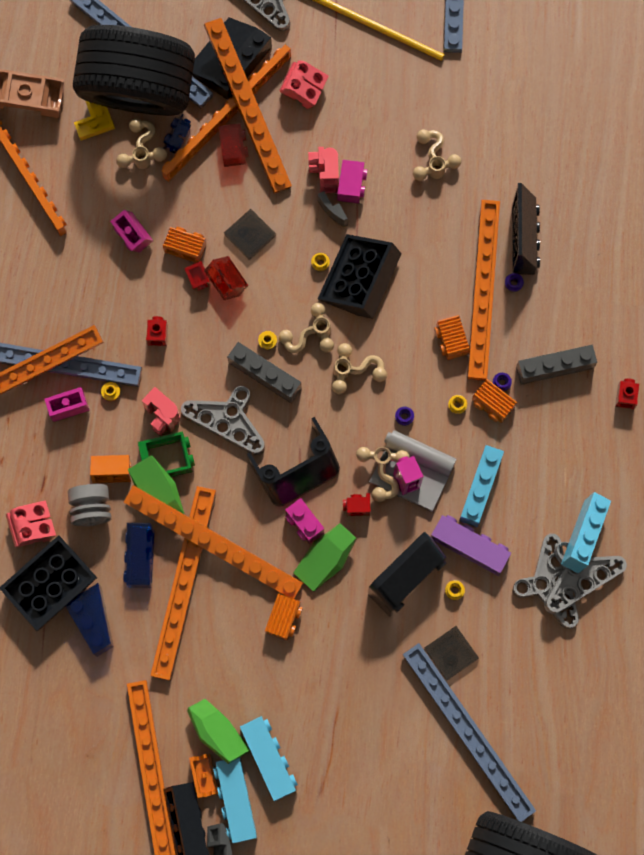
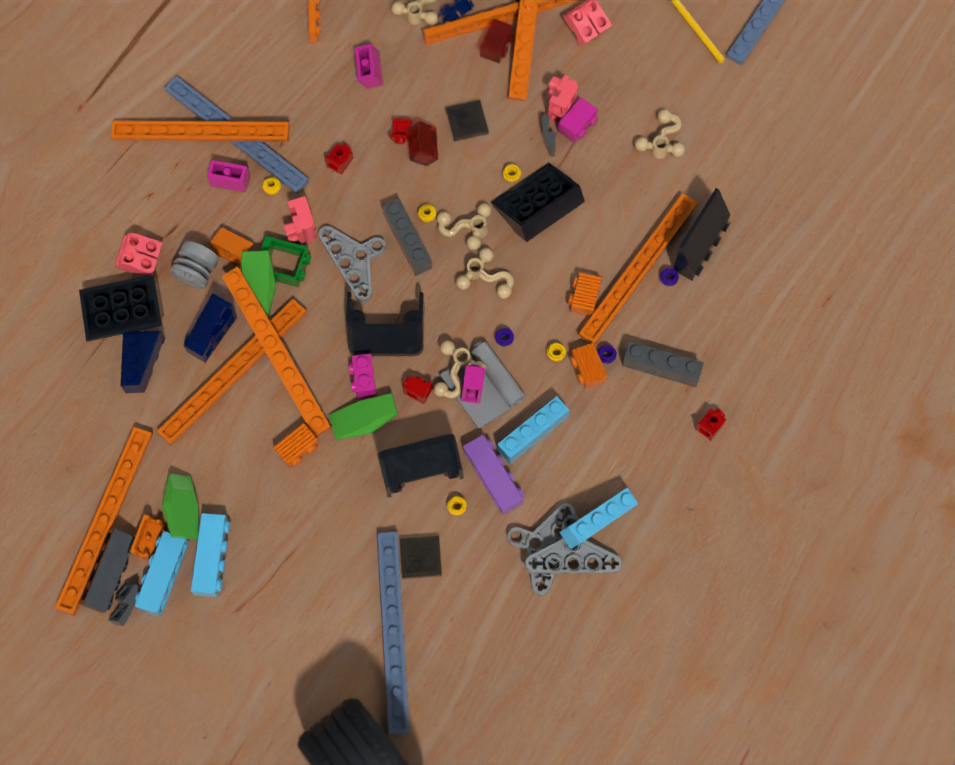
camera: 30 degrees right, 5 degrees down
orange brick [163,227,207,263] -> none

